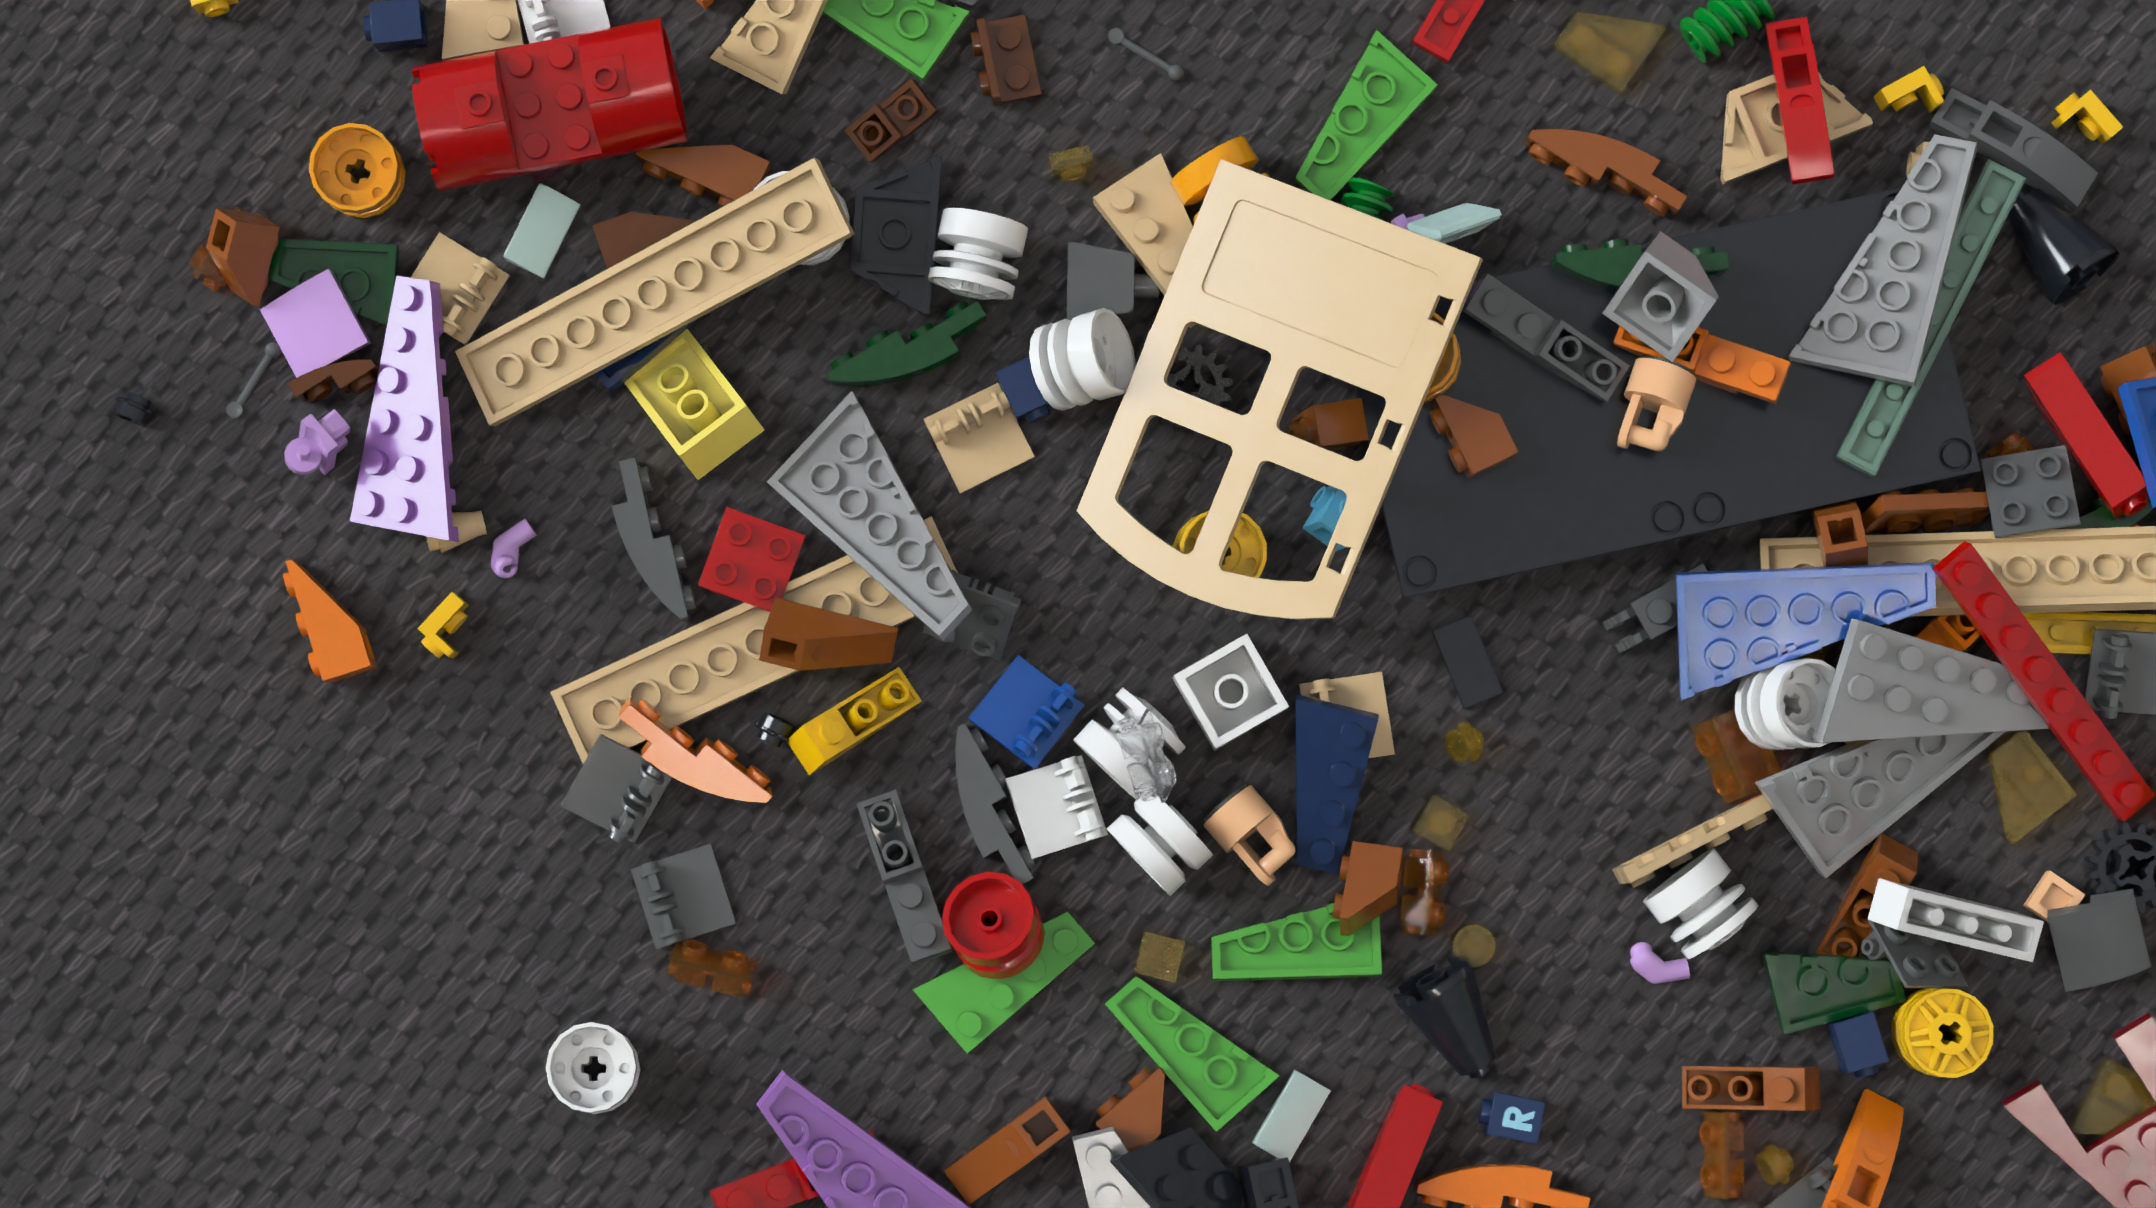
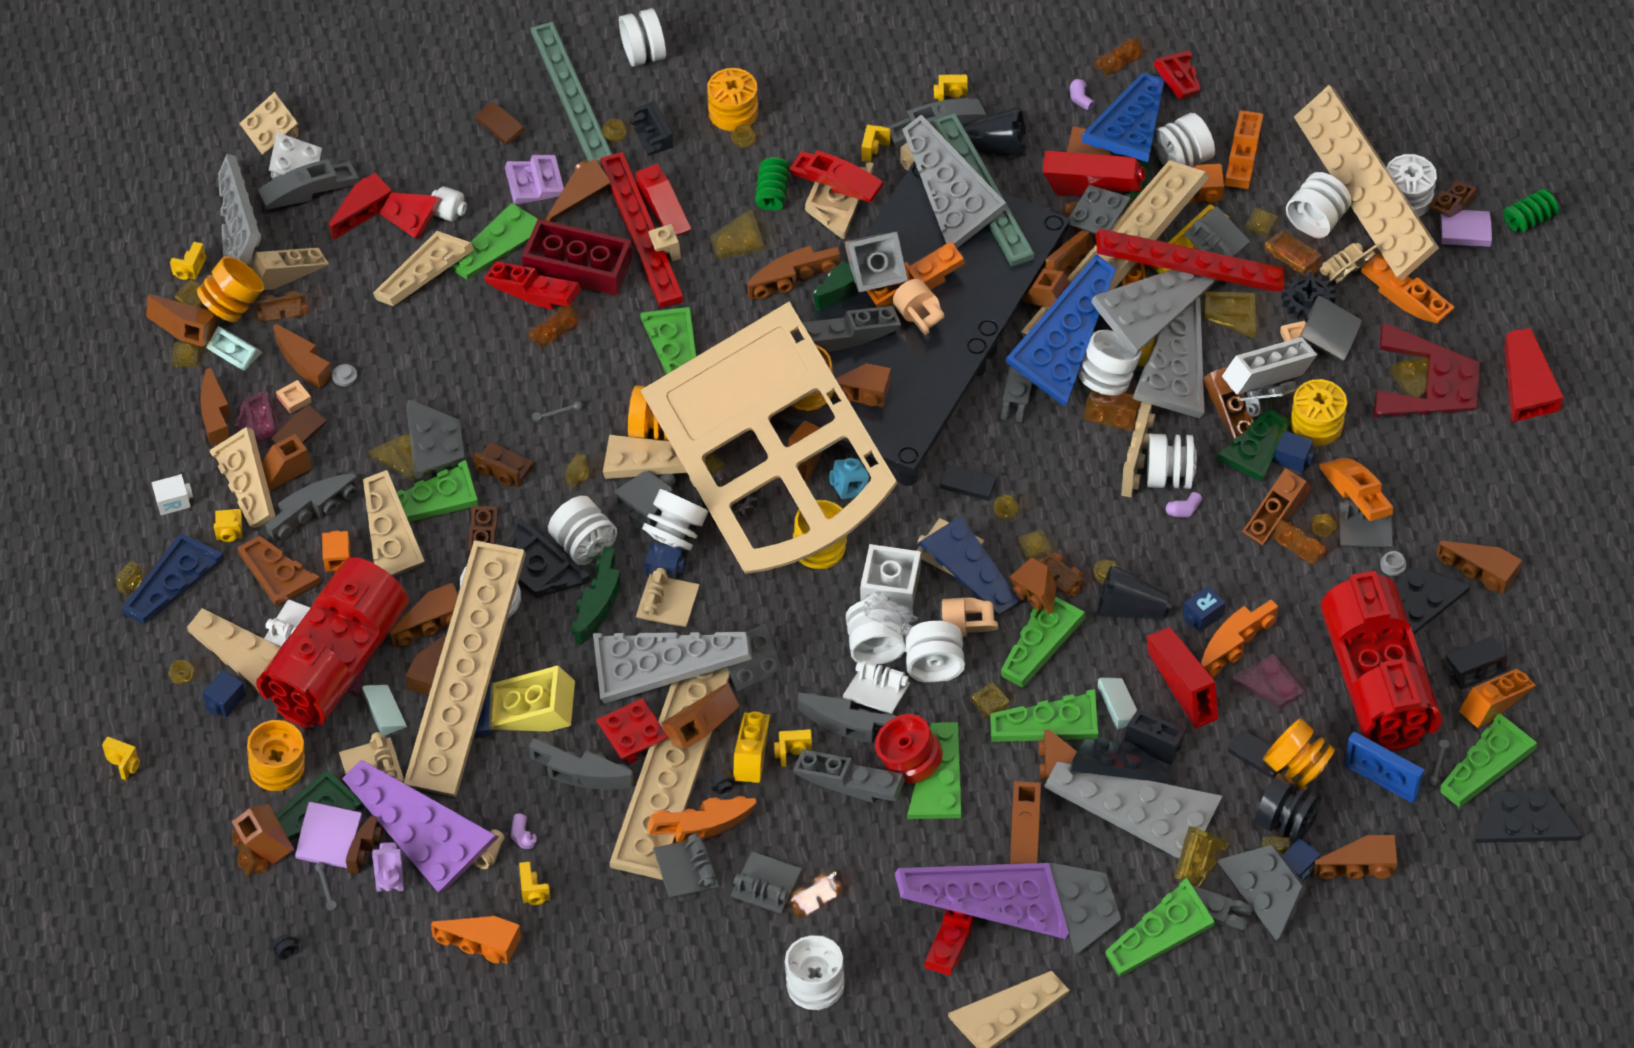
camera: 50 degrees left, 30 degrees down
blue hinge [968,655,1085,770] -> none
none -> yellow bracket [774,729,812,767]

